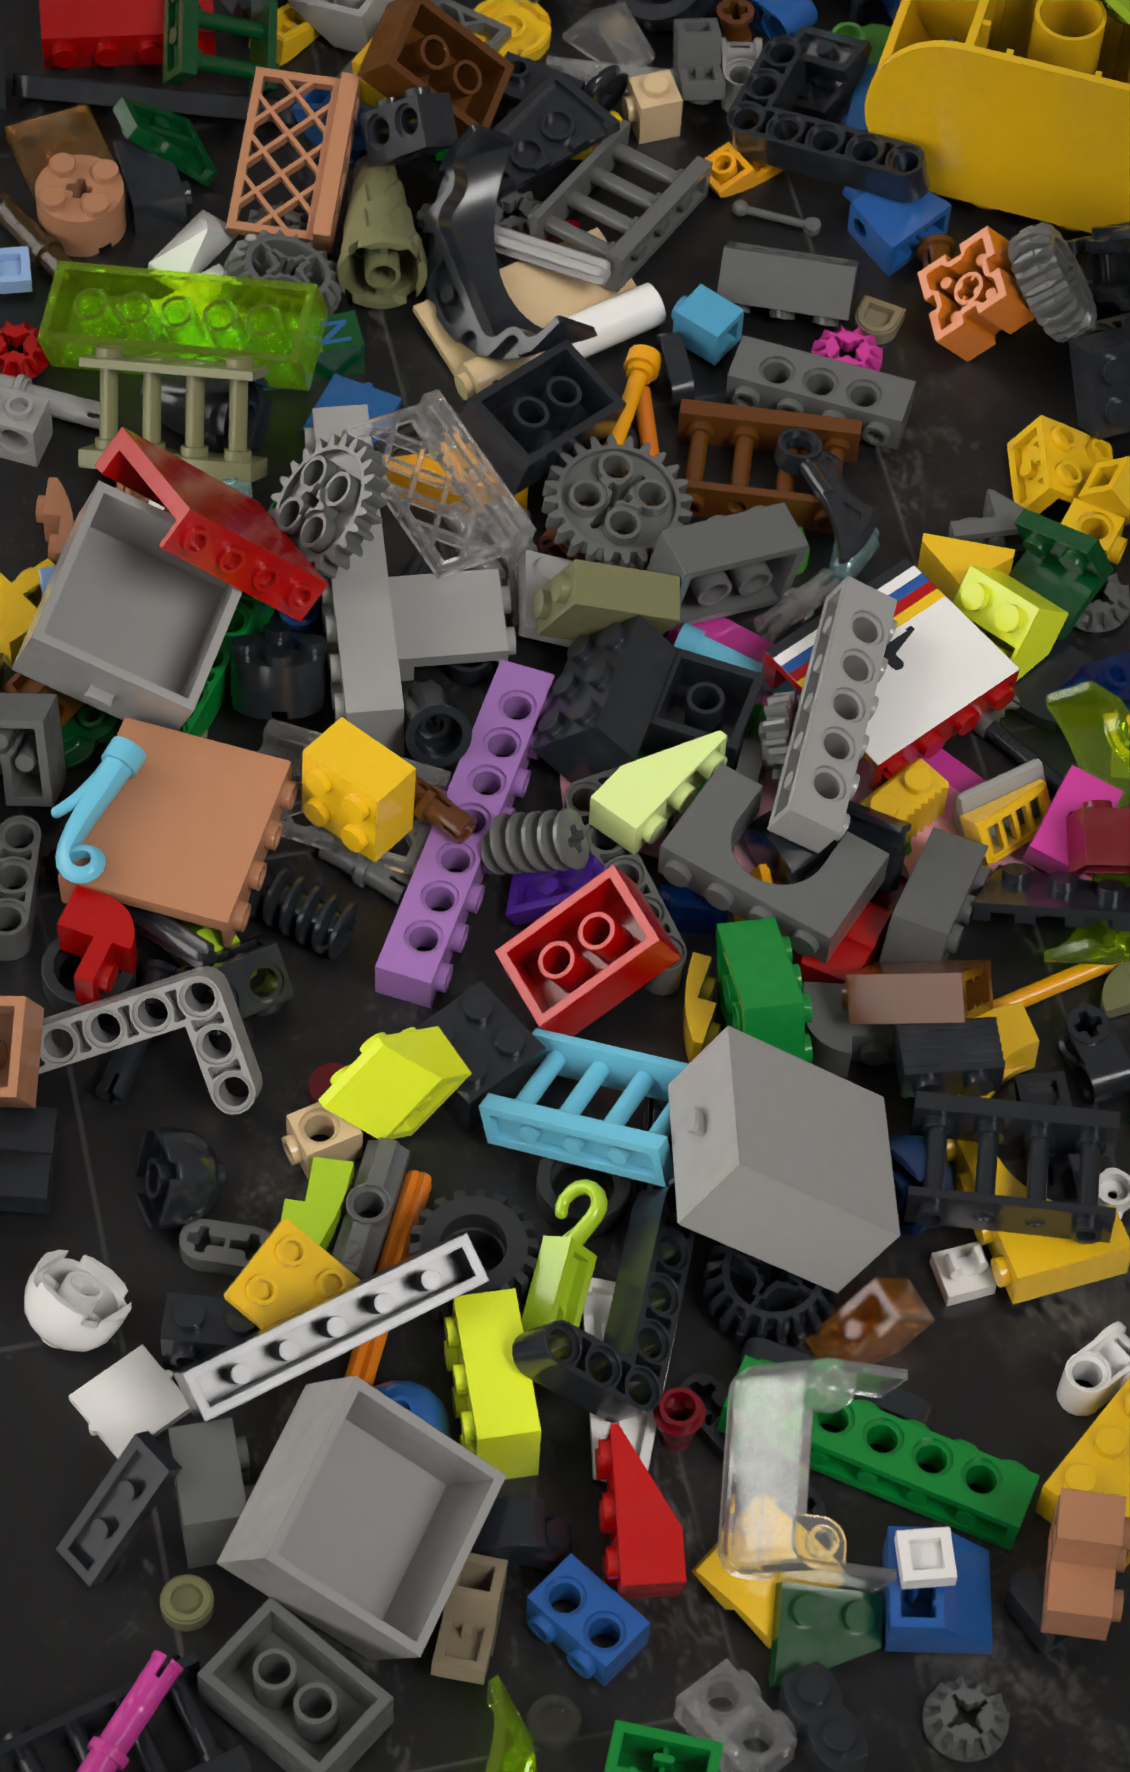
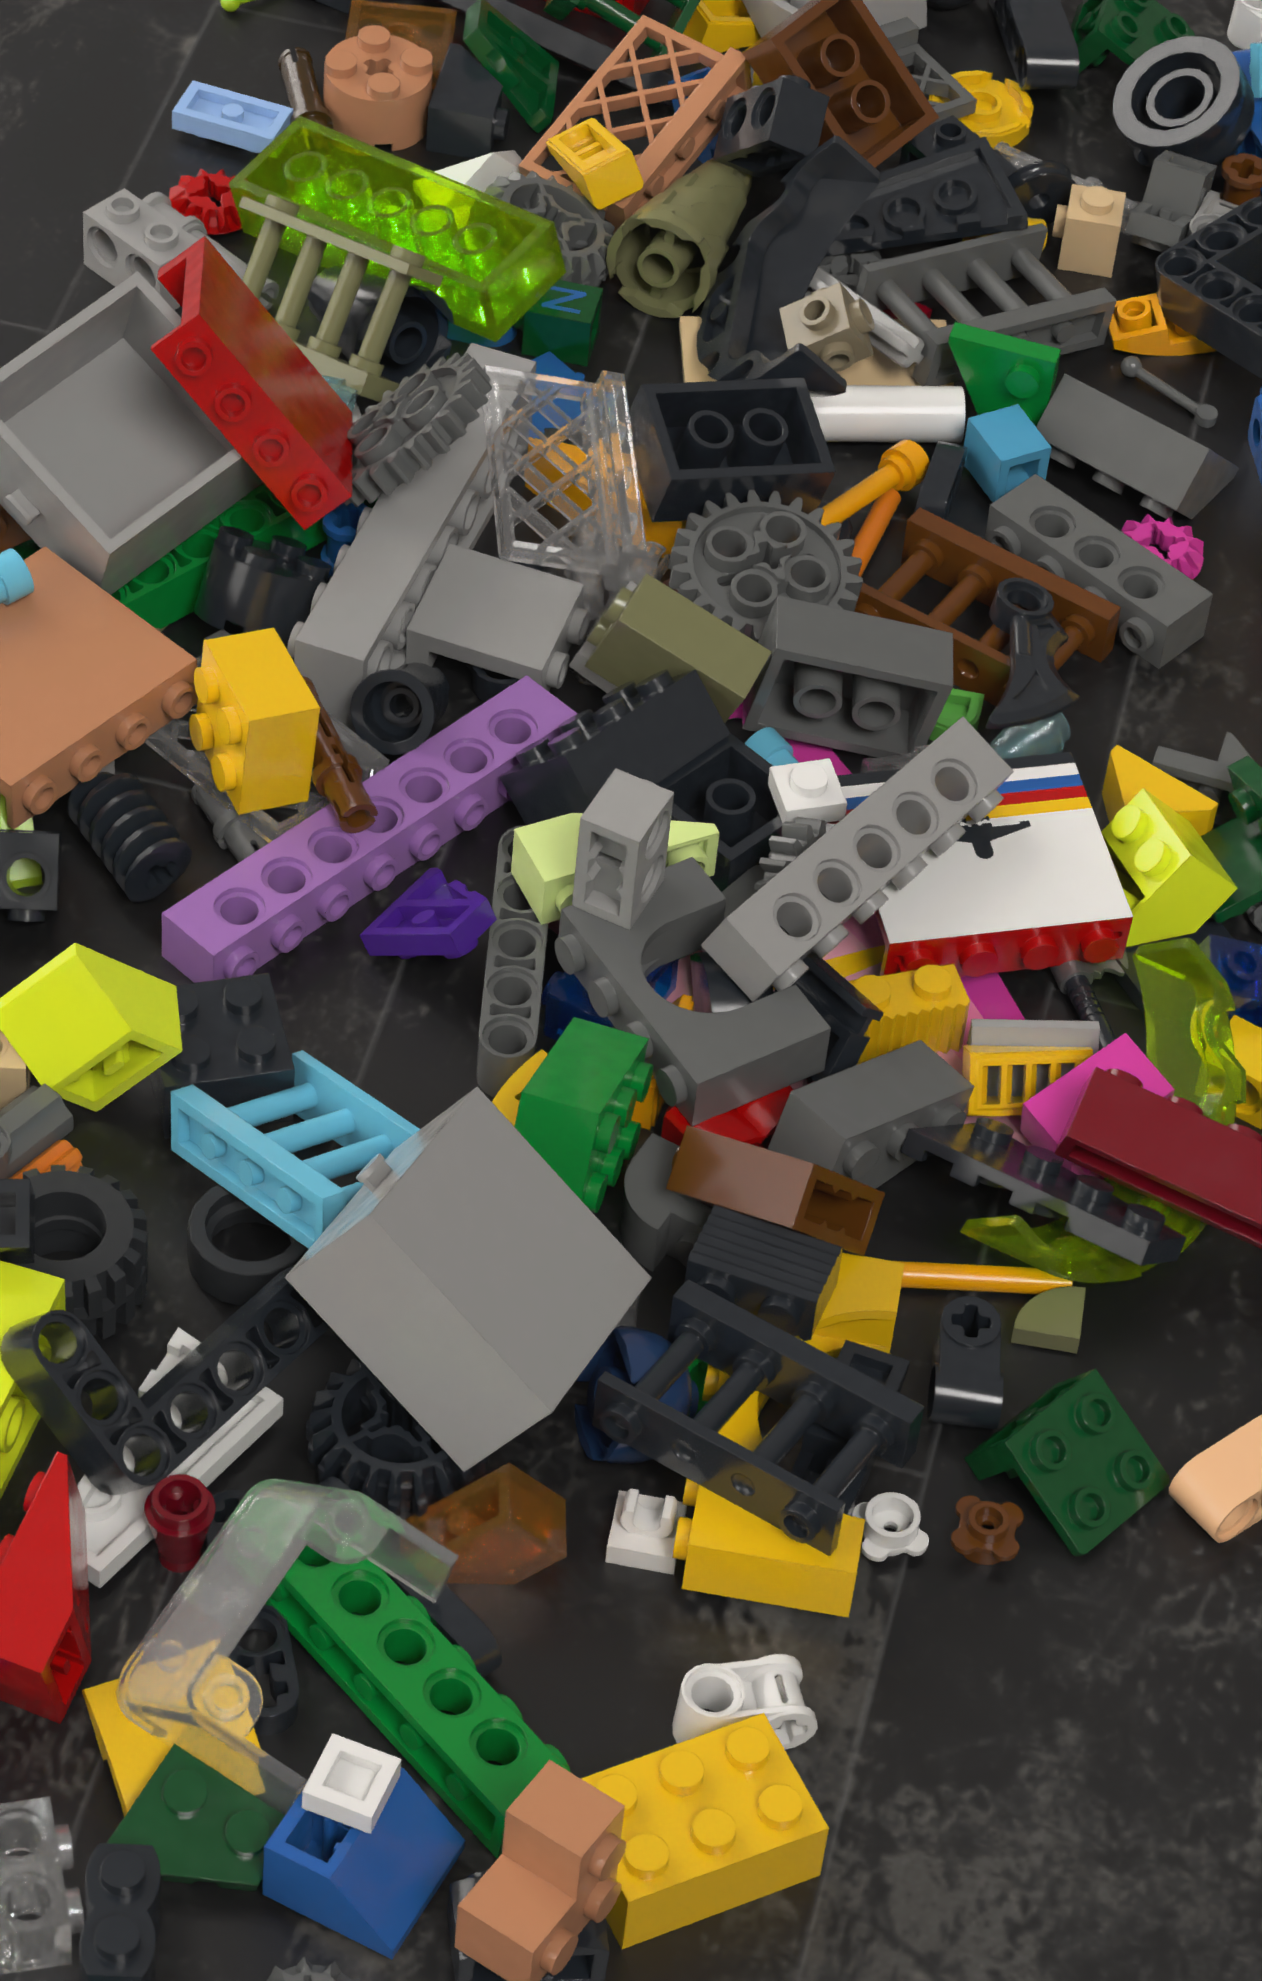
camera: 25 degrees right, 10 degrees down
dark grey piece [481,808,590,876] -> none
red brick [495,864,682,1036] -> none
lime piece [521,1179,608,1332] -> none
clear slope [563,2,655,77] -> none
dark tan tile [854,295,906,345] -> none
none -> yellow slope [546,118,644,209]
none -> light grey brick [572,768,674,930]
none -> white plate [768,758,847,823]
none -> dark tan brick [779,282,875,372]
none -> green wing [948,322,1061,426]

